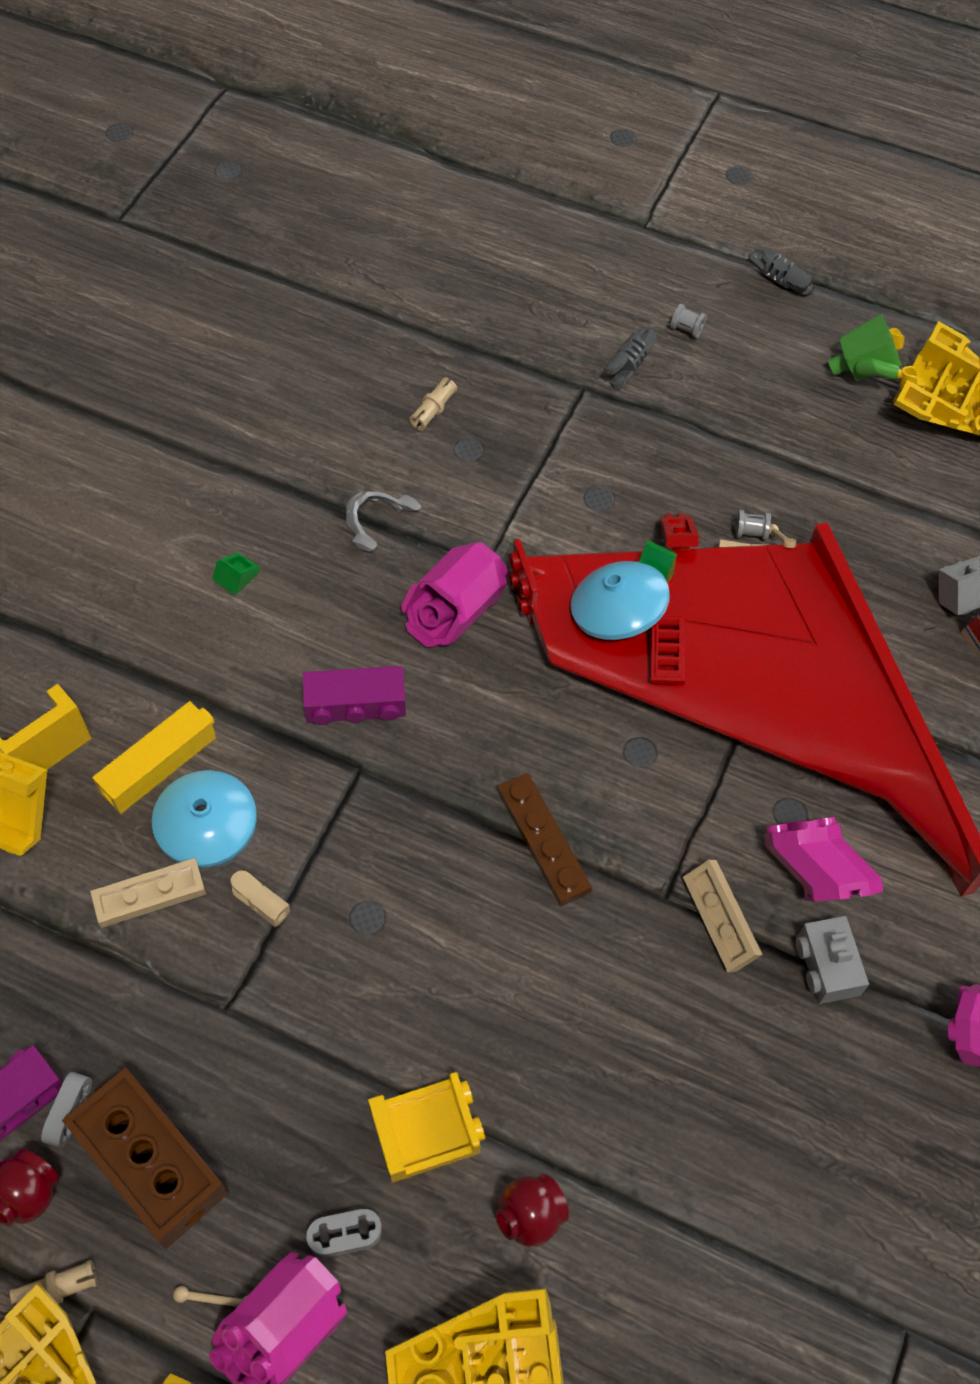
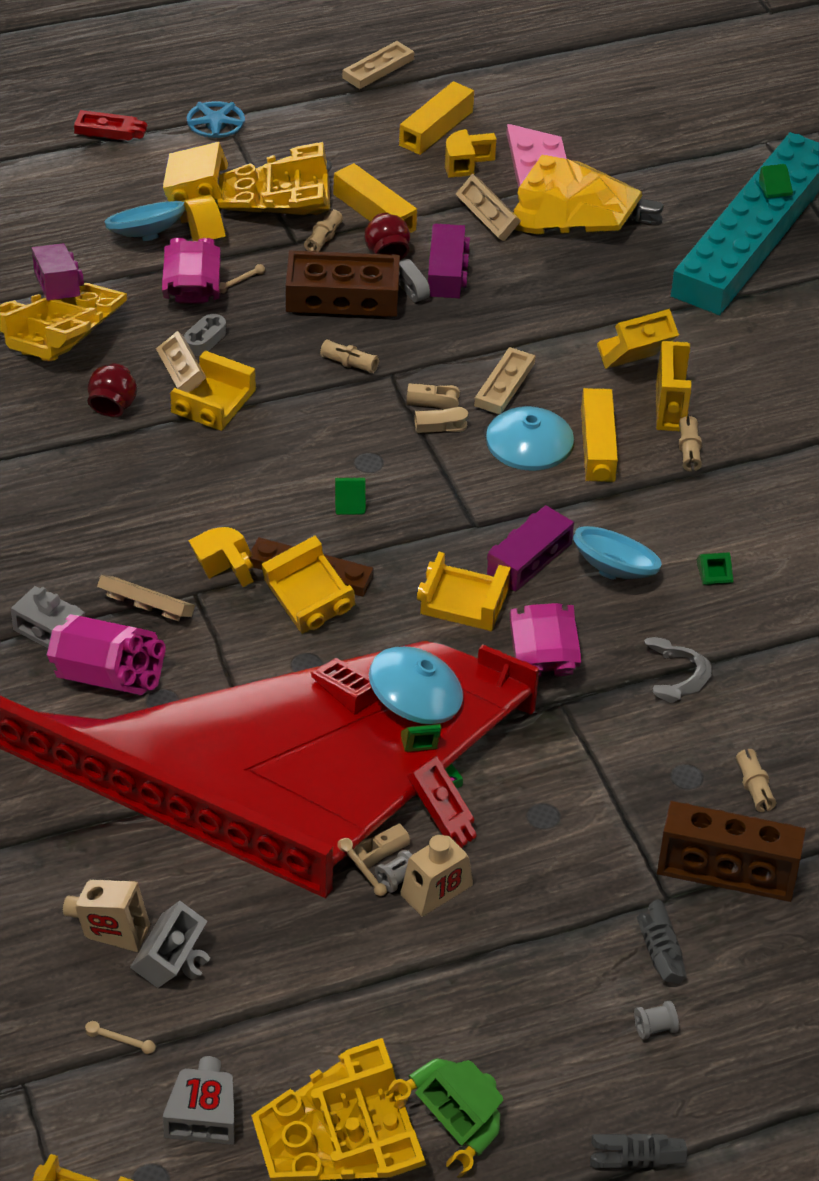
camera: 135 degrees right, 15 degrees down
none -> tan plate [156,331,206,392]
none -> yellow brick [188,527,254,587]
none -> yellow panel [262,535,356,634]
none -> tan pin [320,339,379,373]
none -> green slope [335,478,366,515]
none -> tan torso [401,835,473,917]
none -> tan bar [407,383,460,409]
none -> yellow panel [417,552,511,631]
none -> medium azure dish [573,526,662,579]
none -> reddish brown brick [657,801,806,902]
none -> tan pin [679,416,702,471]

